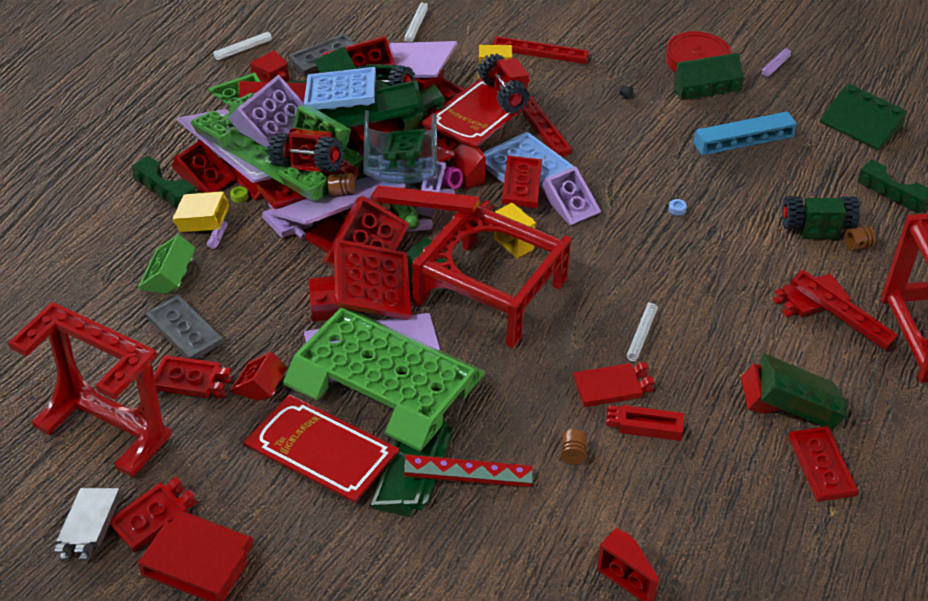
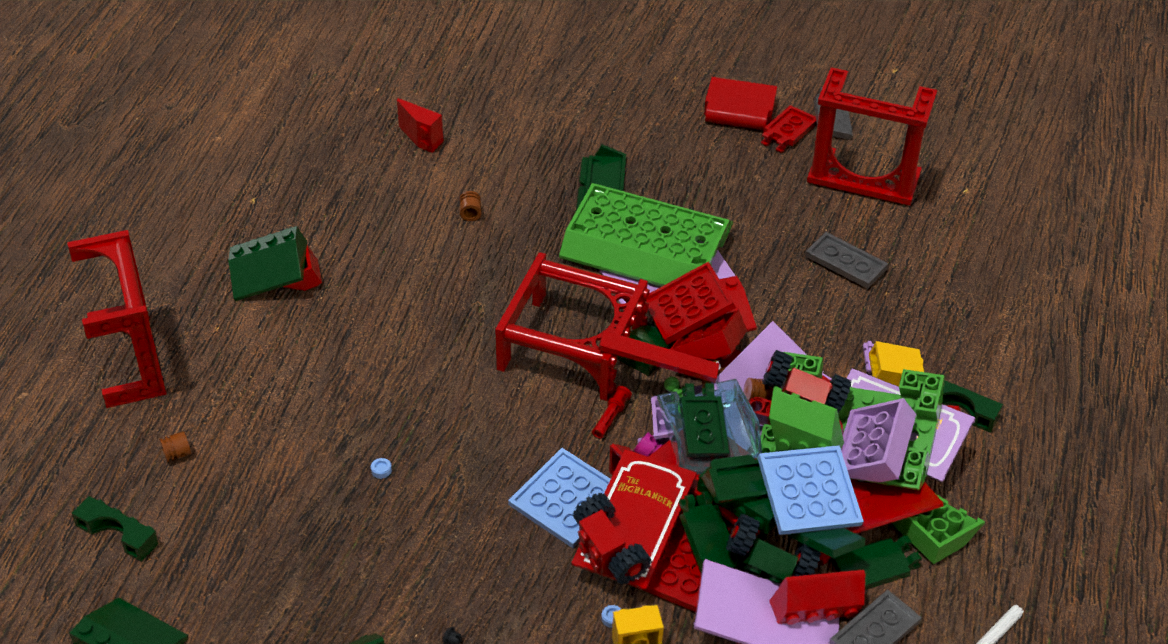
camera: 170 degrees right, 0 degrees up
bright green slope [138,234,195,294] -> none
red tile [154,355,233,399] -> none
red slope [230,351,288,401] -> none
red piece [243,394,400,503] -> none
red torso [250,50,289,82] -> none
tile [404,455,533,487] -> none
yellow brick [494,203,536,258] -> none
red tile [501,155,542,208] -> none
red tile [521,101,572,157] -> none
lavender slope [541,166,601,226] -> none
red tile [573,362,655,407] -> none
red hinge [606,405,684,441] -> none
white piece [627,302,658,361] -> none
dark azure brick [694,111,797,155] -> none
red tile [773,273,851,317] -> none
brick [782,196,860,239] -> none
red tile [788,426,859,502] -> none
red plate [790,269,898,350] -> none

